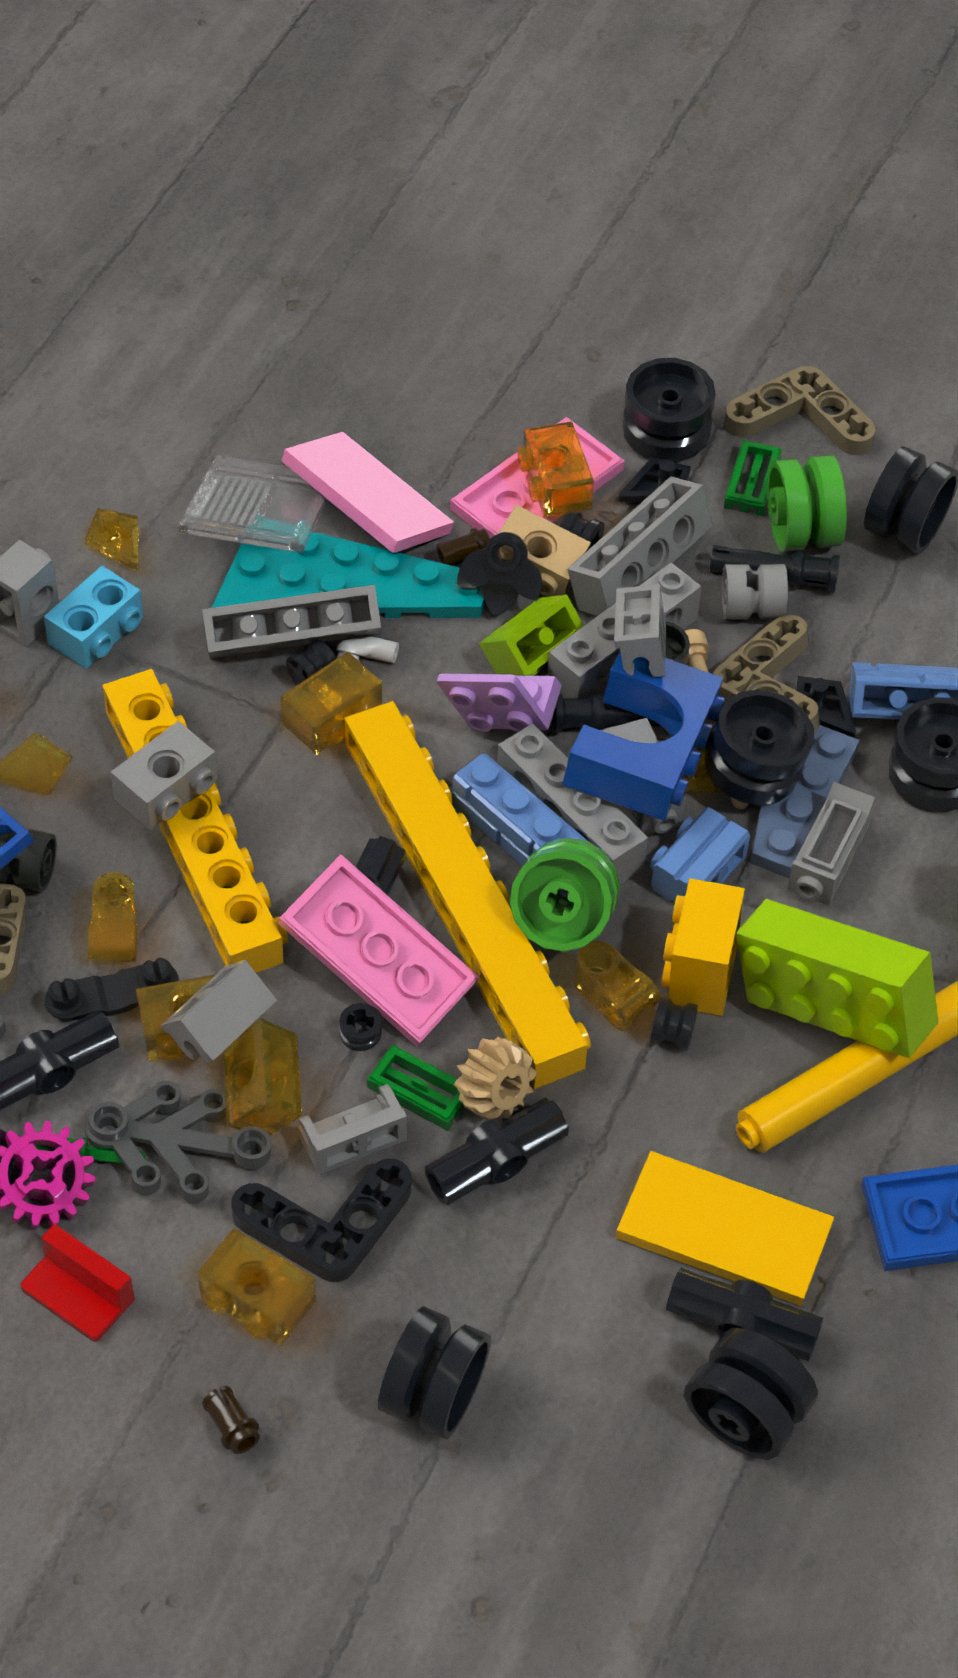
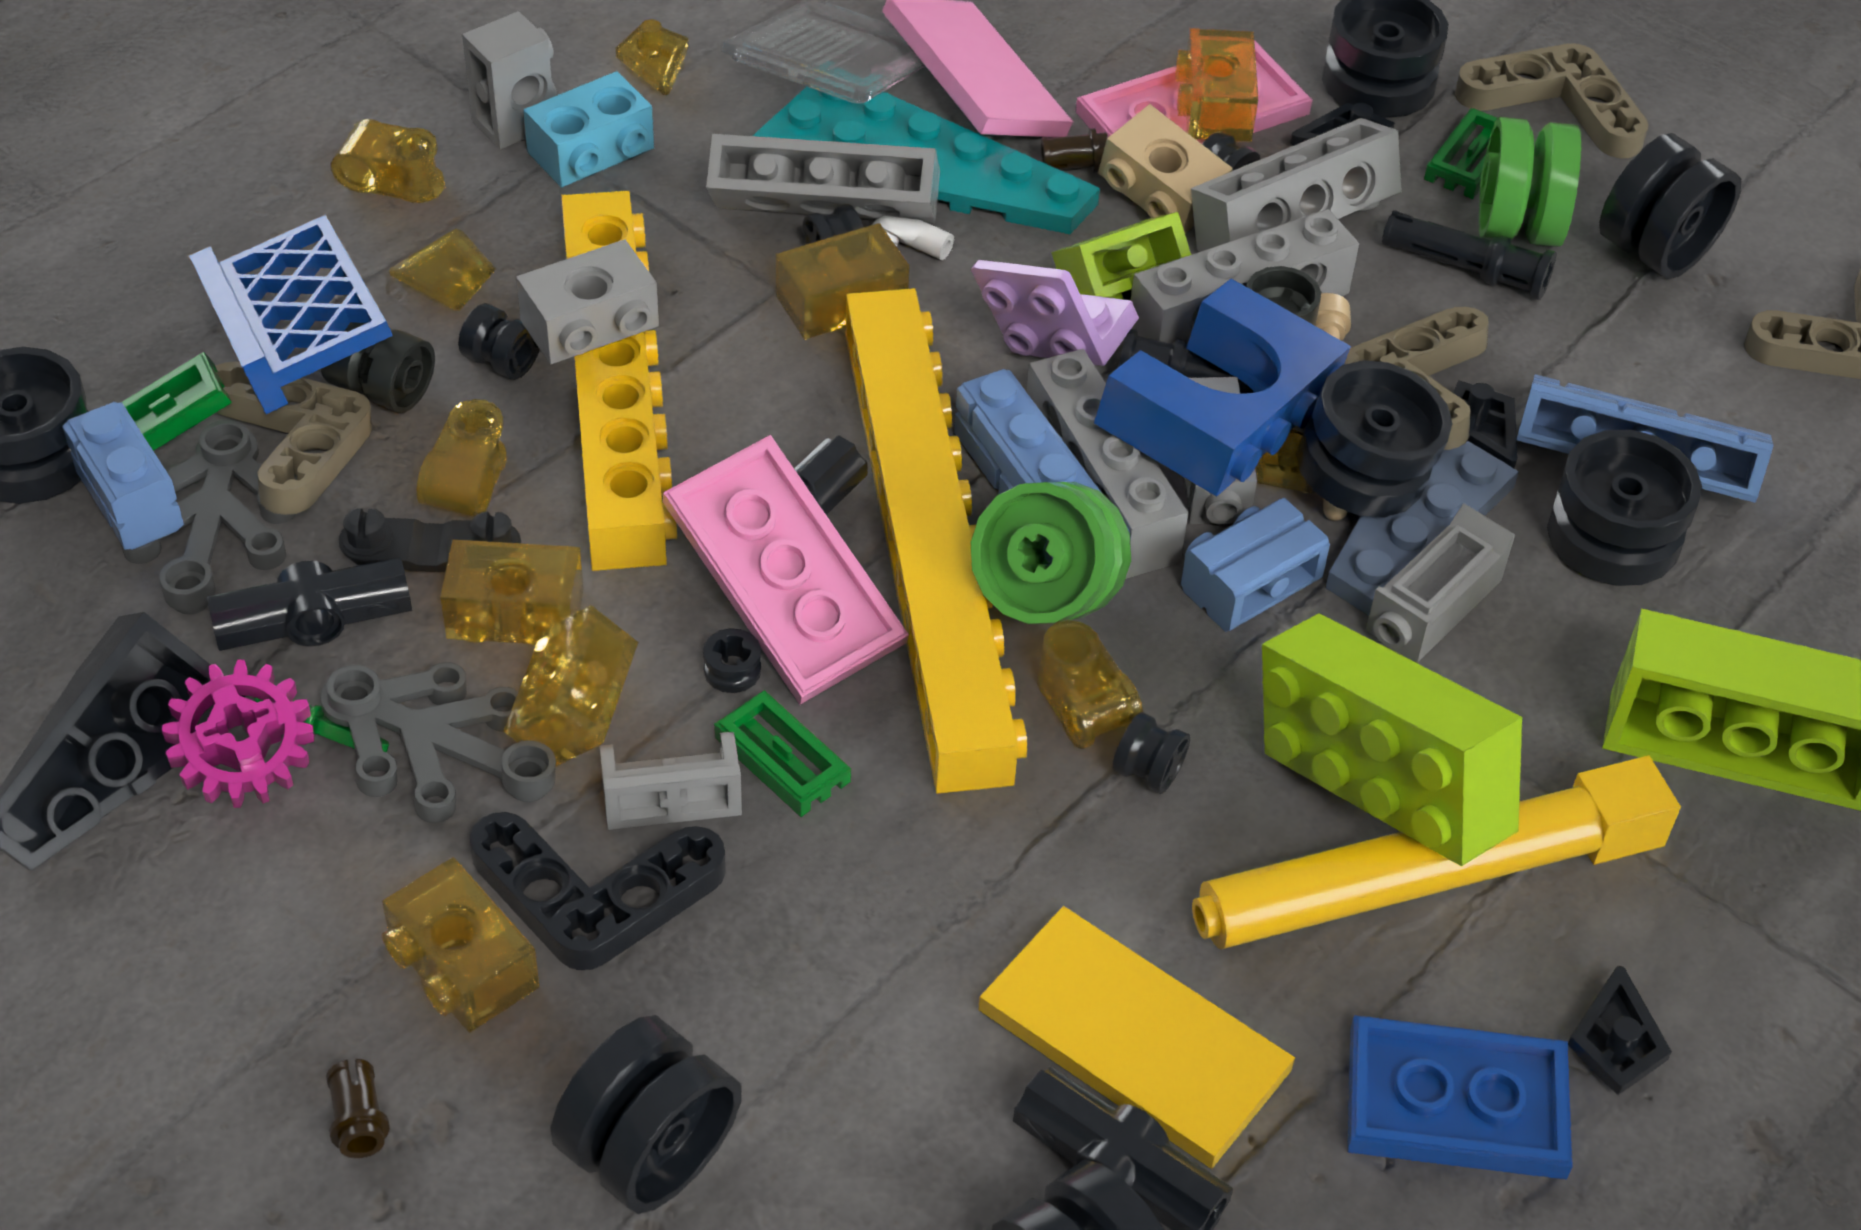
camera: 15 degrees right, 5 degrees down
red panel [21,1224,135,1342] -> none
light grey hinge [161,960,277,1062] -> none
black piece [425,1097,569,1206] -> none
tan gear [453,1037,538,1119] -> none
black plate [457,532,542,616] -> none
light grey hinge [614,584,666,677] -> none
yellow brick [661,878,745,1016] -> none
light grey wheel [722,564,788,619] -> none
none -> black wheel [458,303,540,380]

